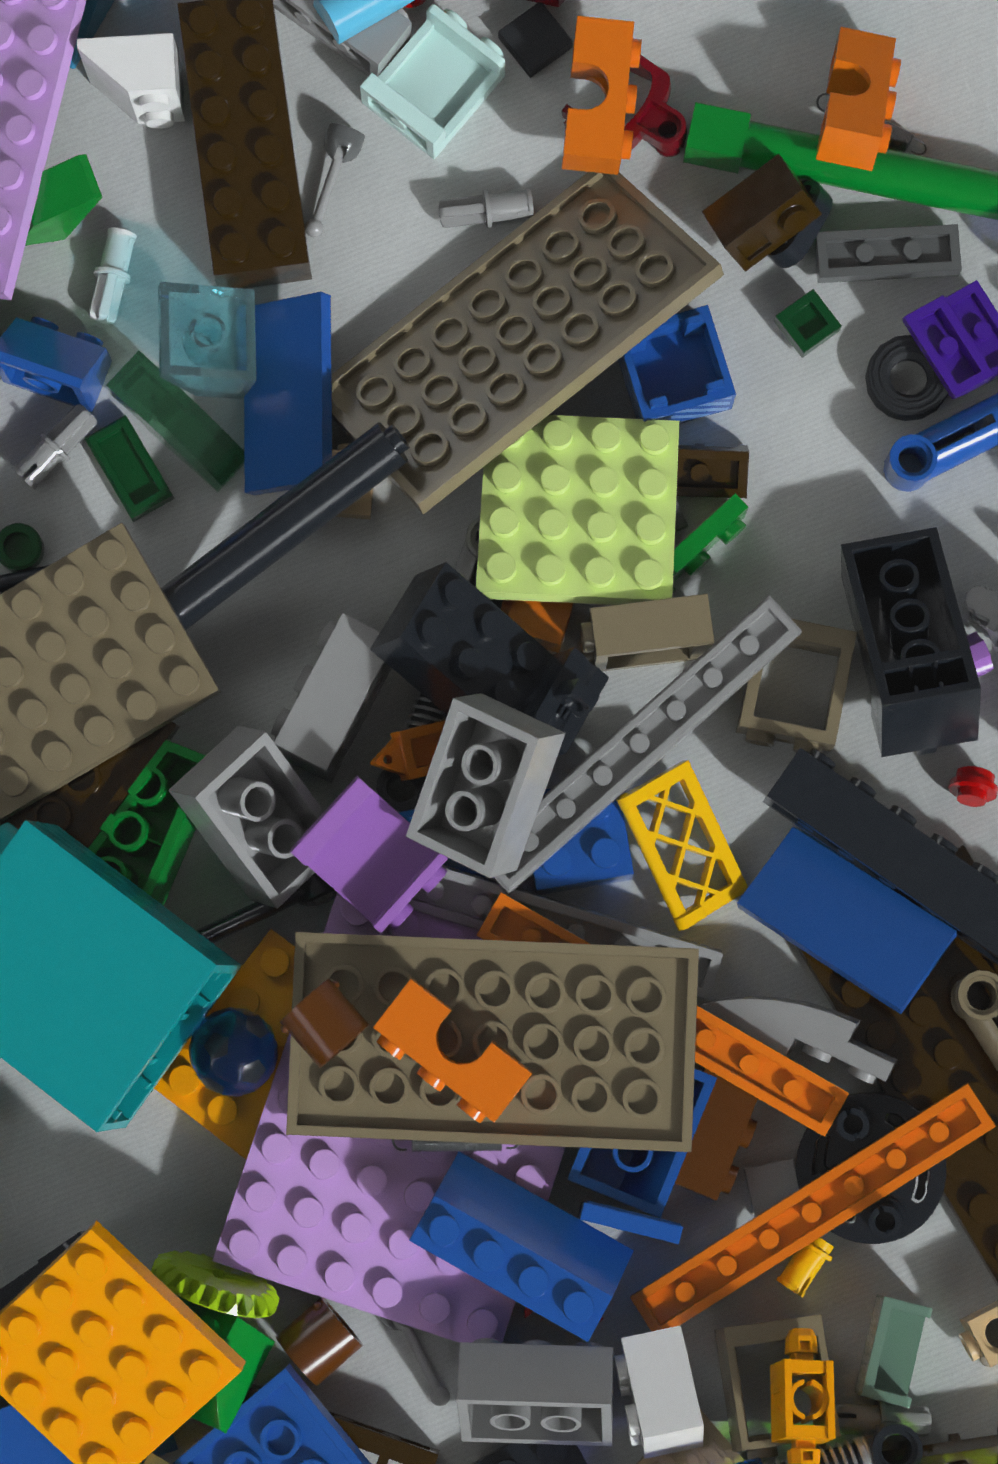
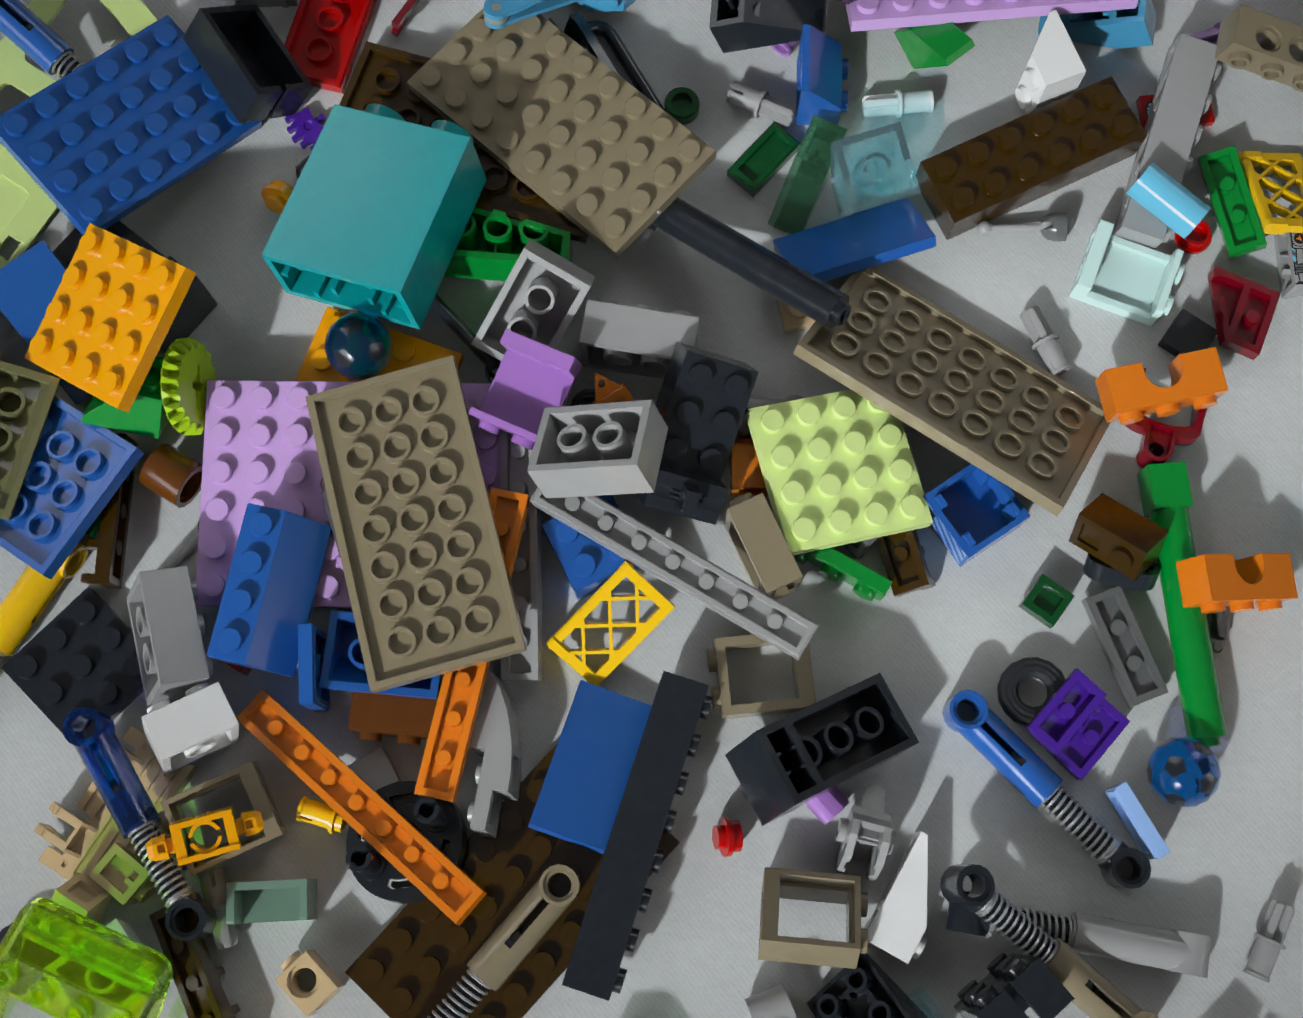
camera: 75 degrees right, 5 degrees down
reddish brown piece [280,979,370,1068] -> none
orange arch [373,978,533,1123] -> none

